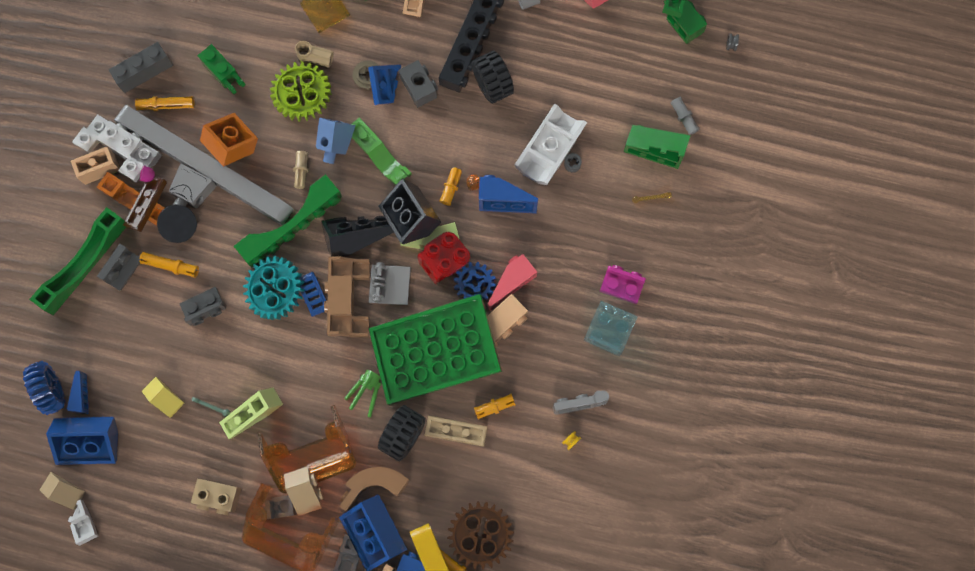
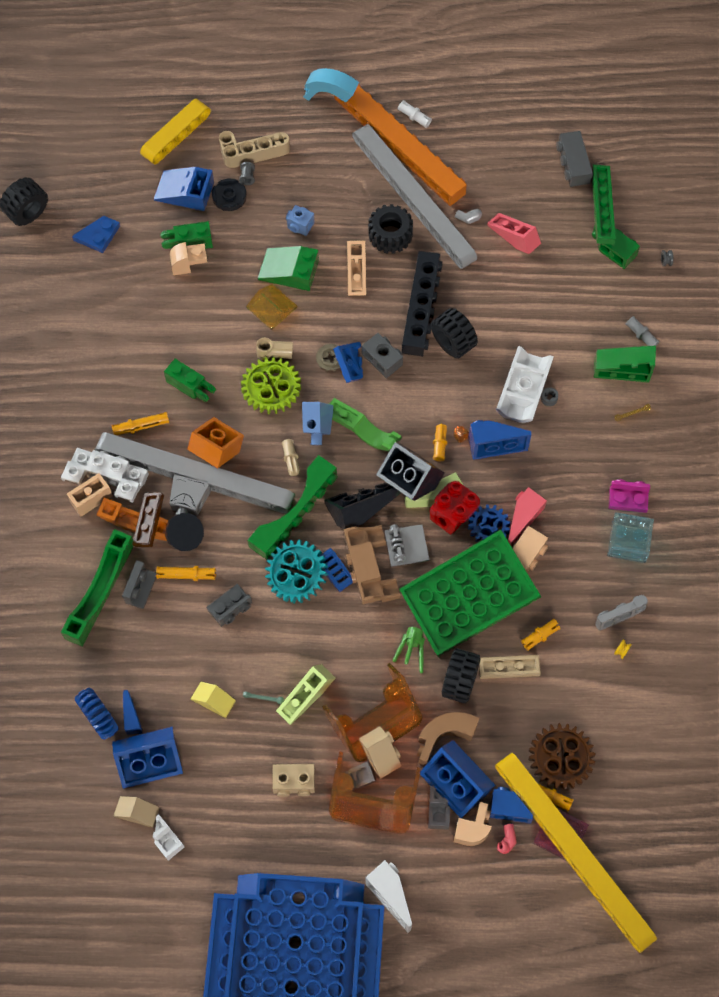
camera: 15 degrees left, 10 degrees down
dark grey brick [109,42,173,94] -> none
dark pink hinge [140,166,155,182] -> none

